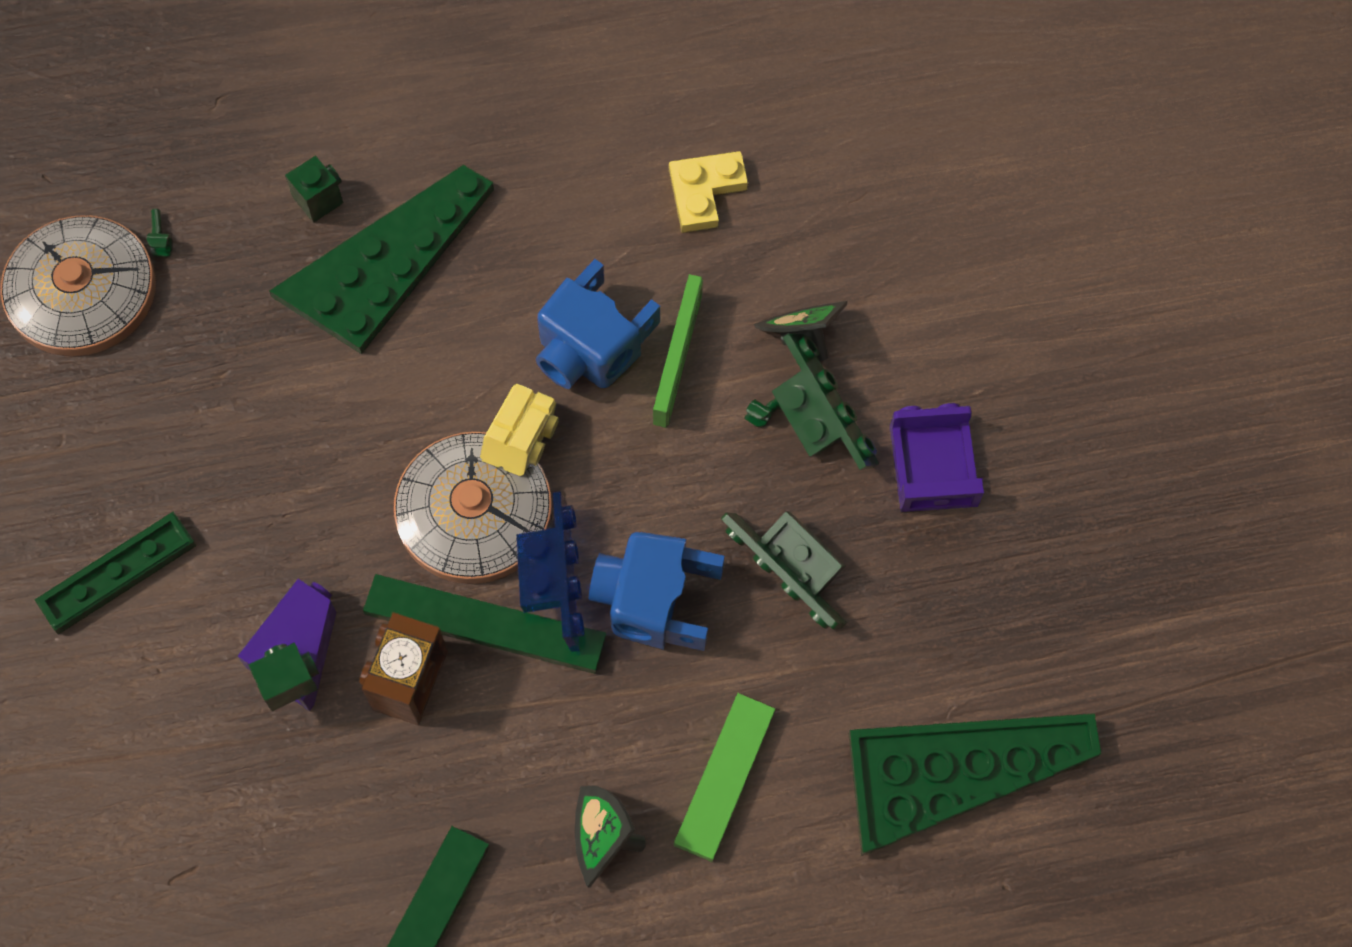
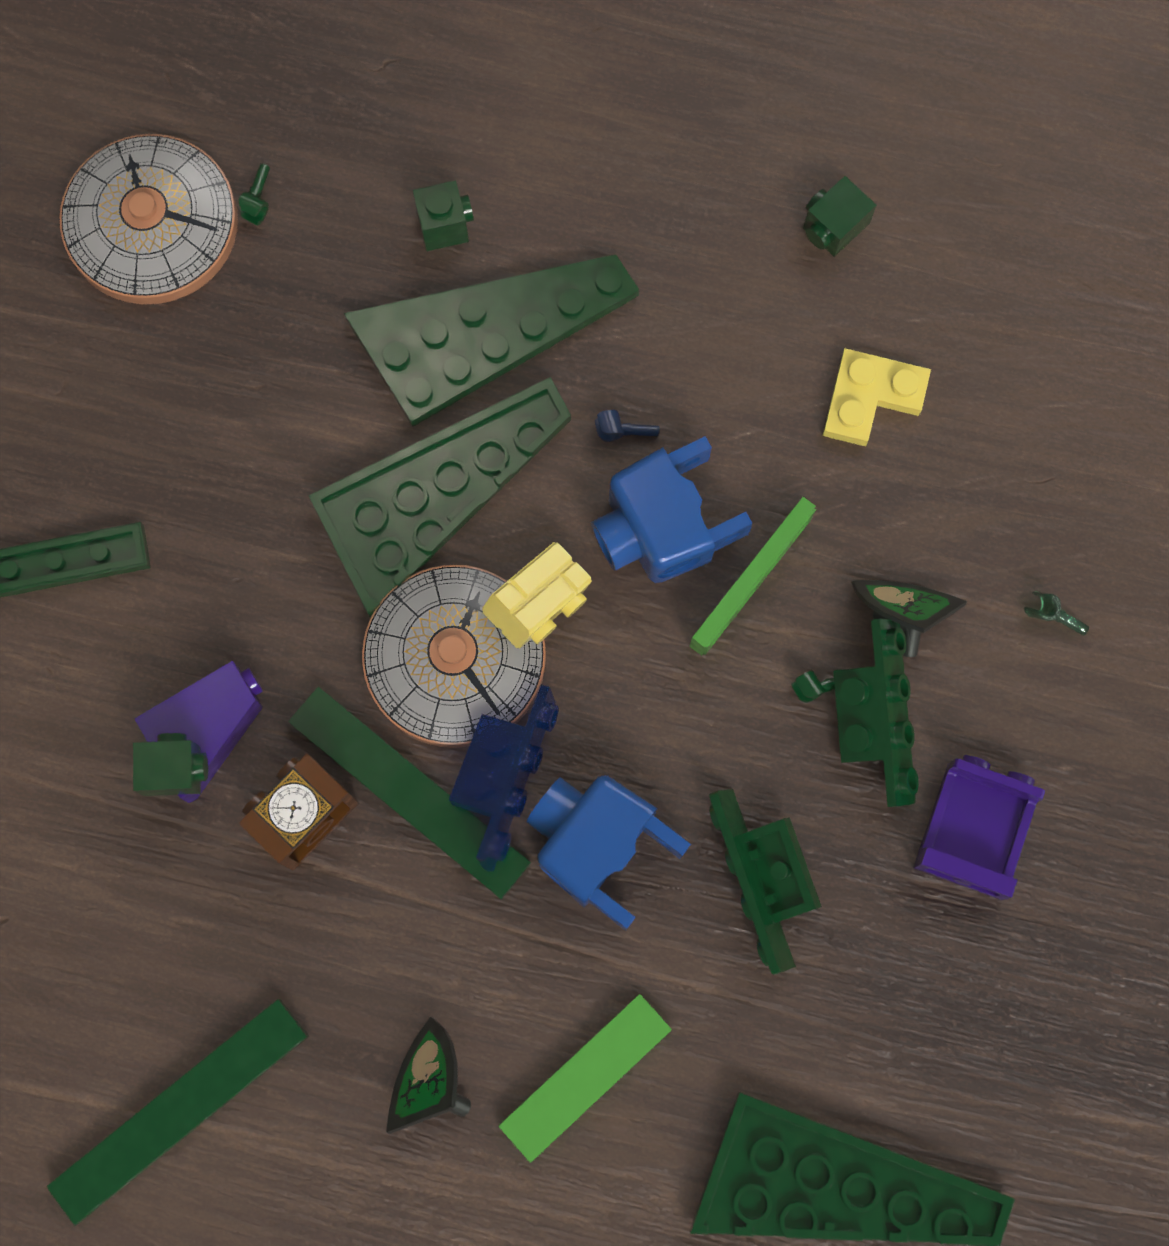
camera: 25 degrees right, 10 degrees up
none -> dark green wing [309,377,571,617]
none -> dark blue hand [595,410,659,442]
none -> dark green brick [803,176,877,257]
none -> clear green hand [1024,591,1089,636]

